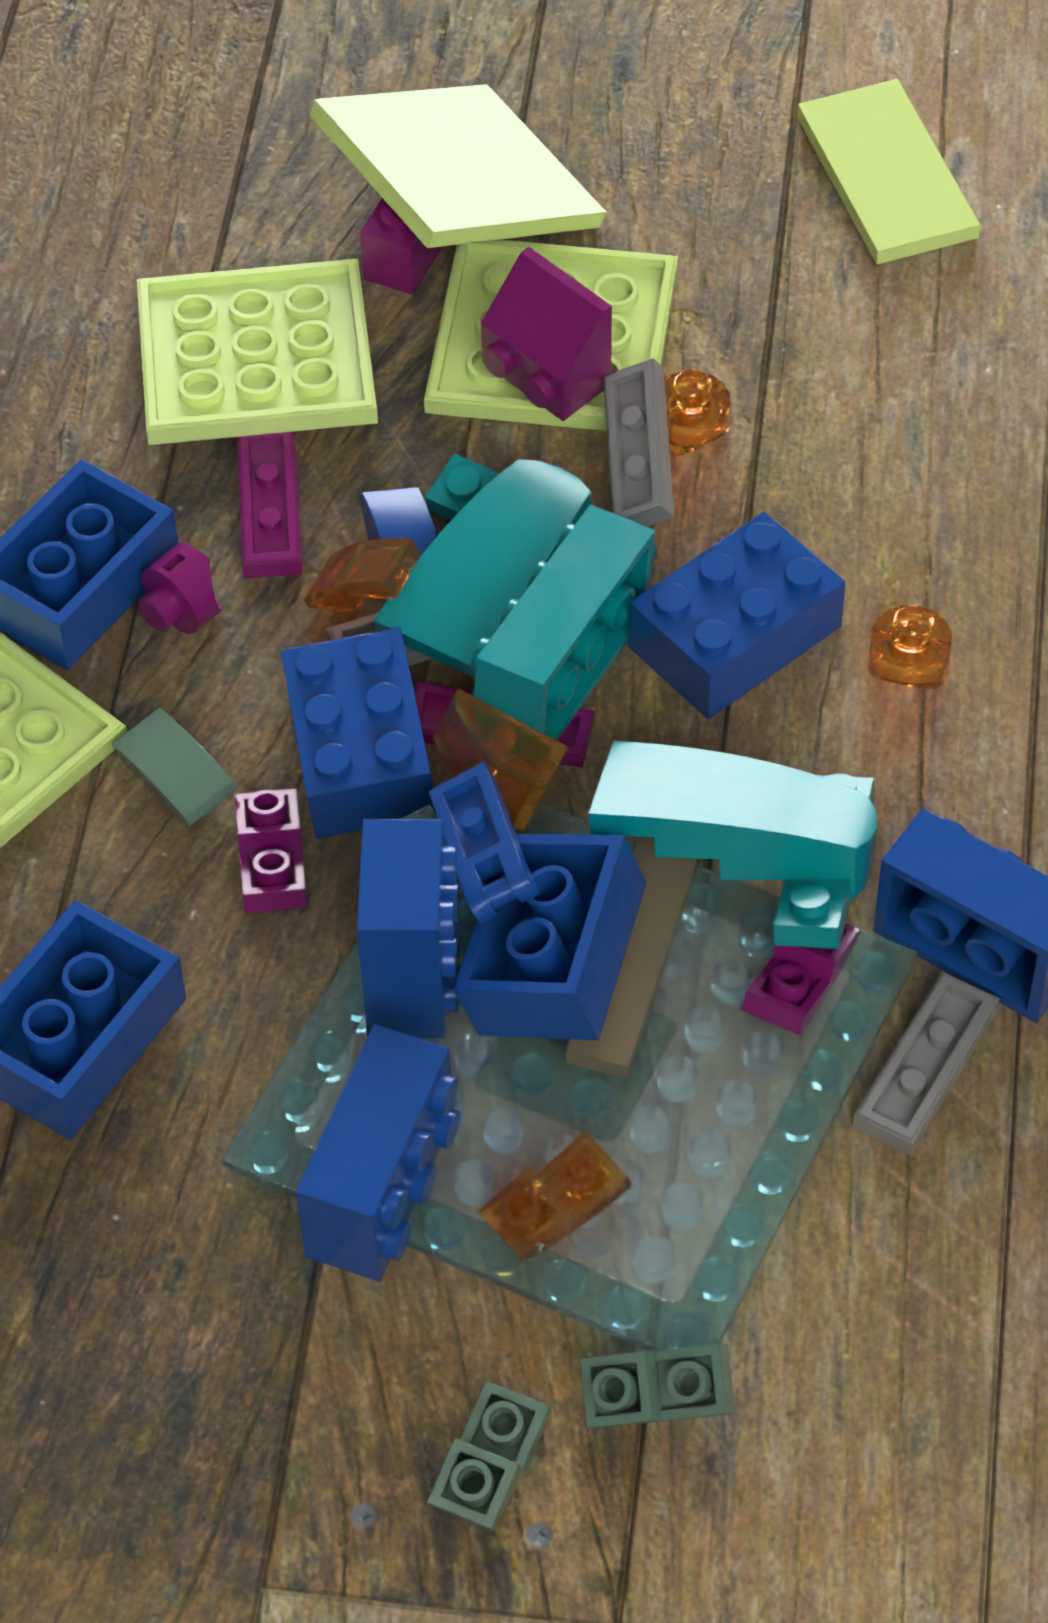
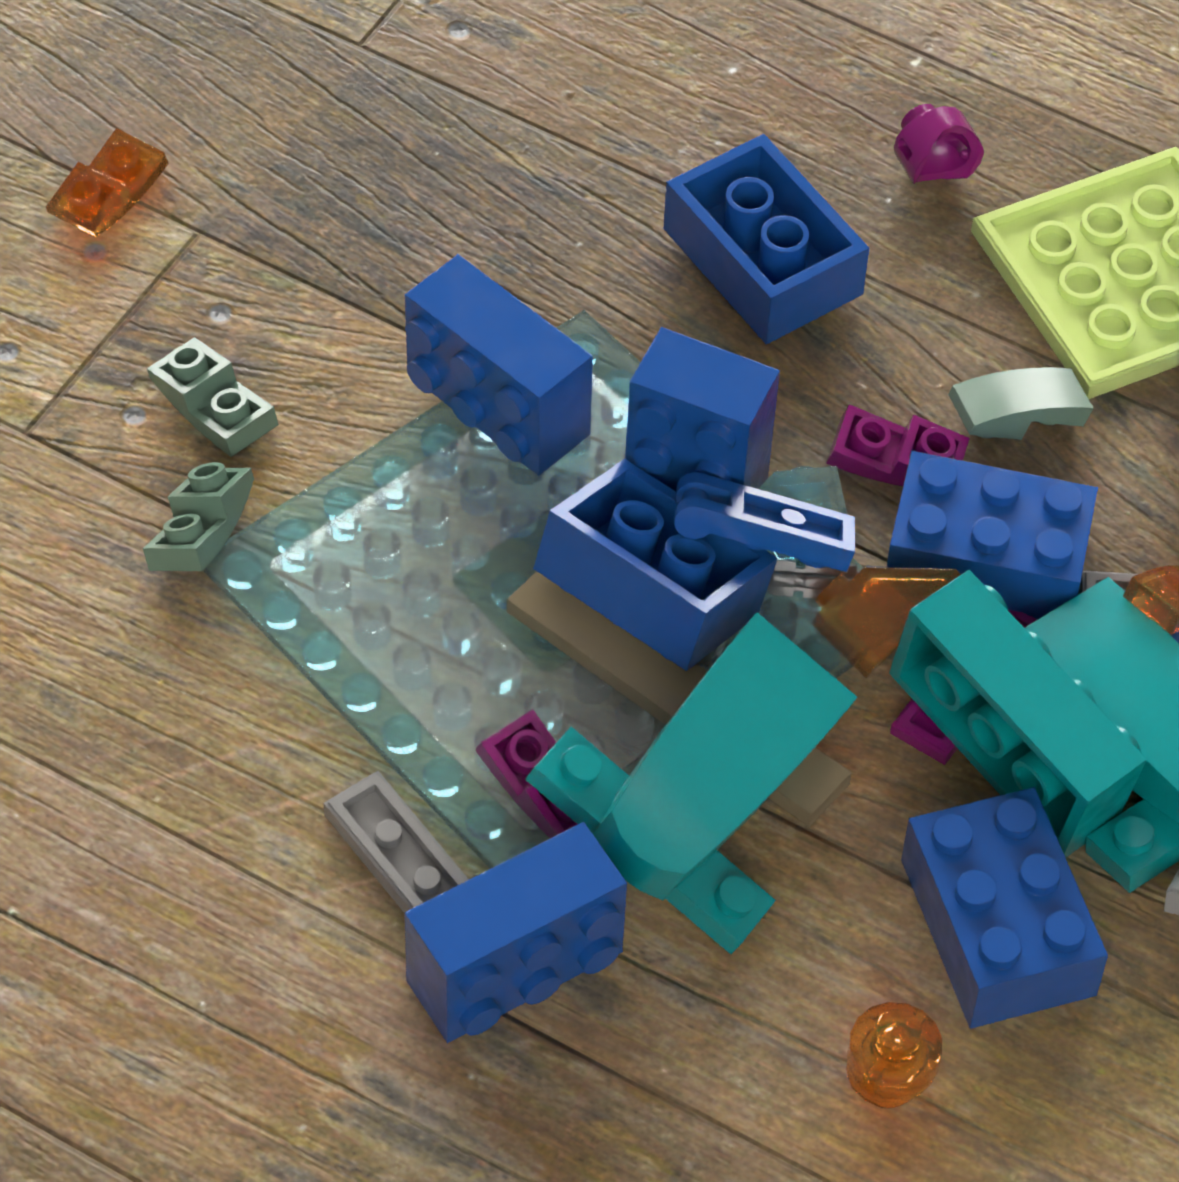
camera: 110 degrees right, 0 degrees up
clear orange slope [479,1131,633,1262] -> none

